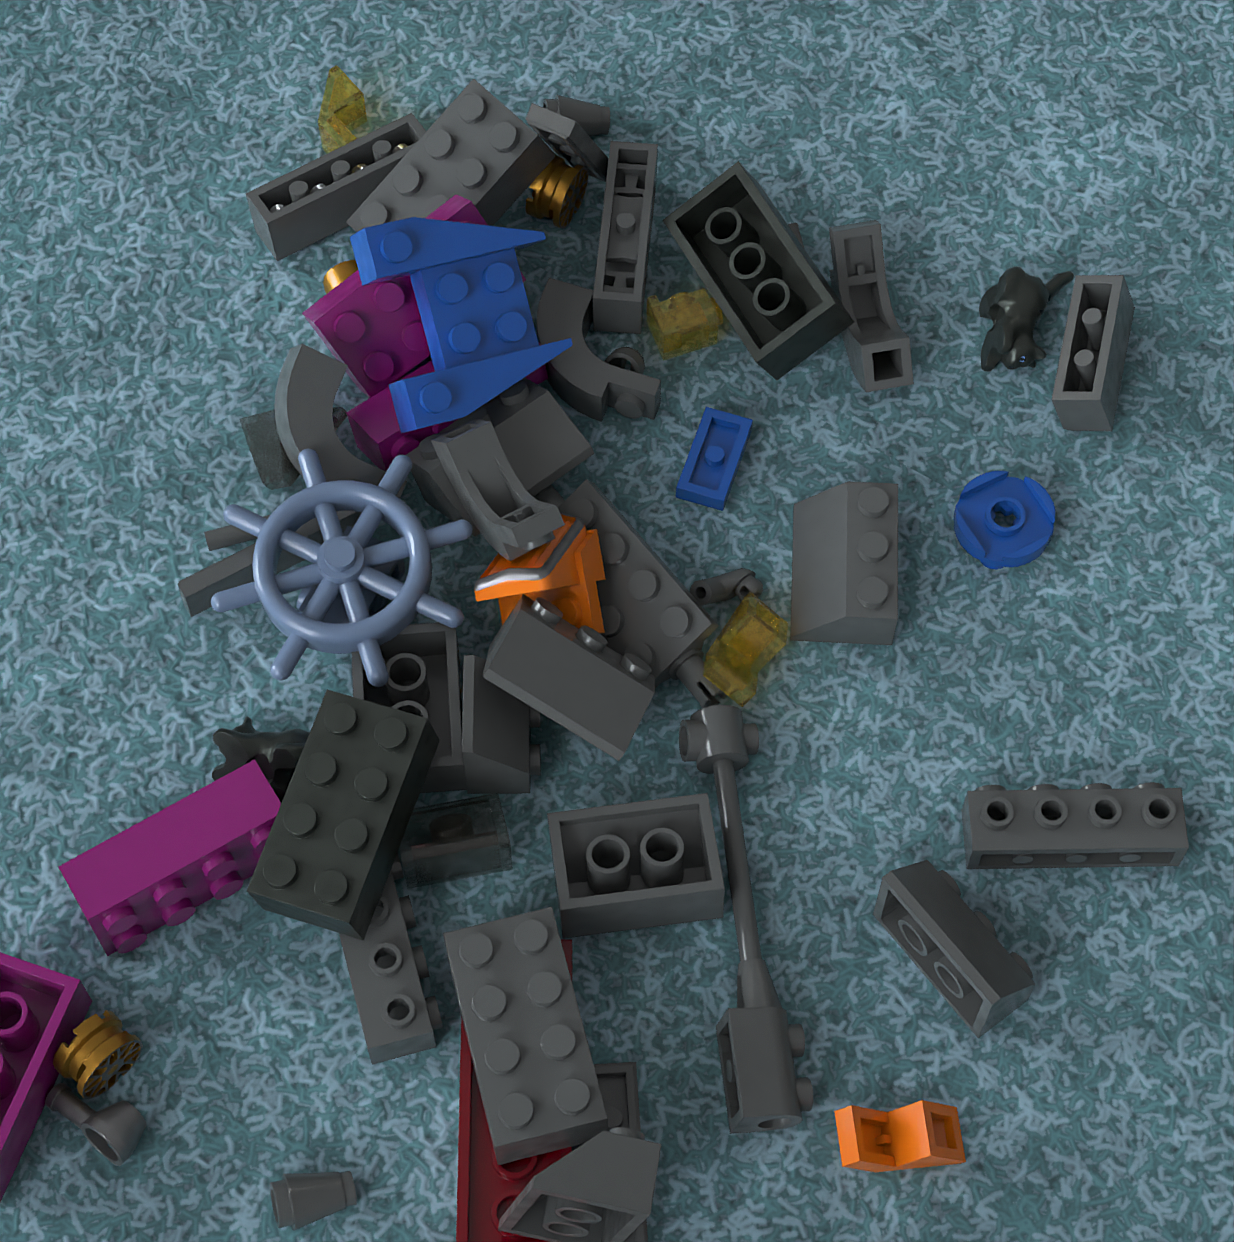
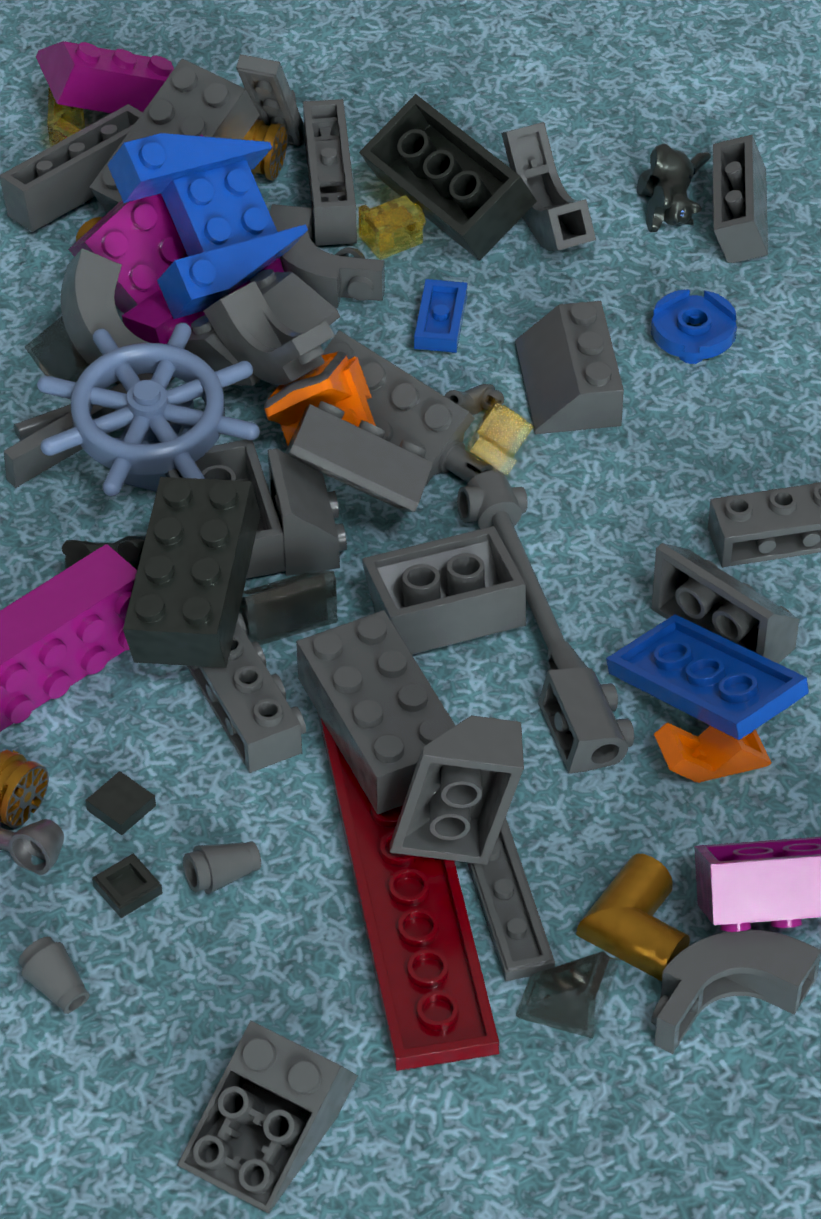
camera: 10 degrees left, 15 degrees down
none -> magenta slope [36,41,174,113]
none -> pearl dark grey tile [86,771,156,835]
none -> pearl dark grey tile [92,853,163,918]
none -> blue plate [606,614,809,740]

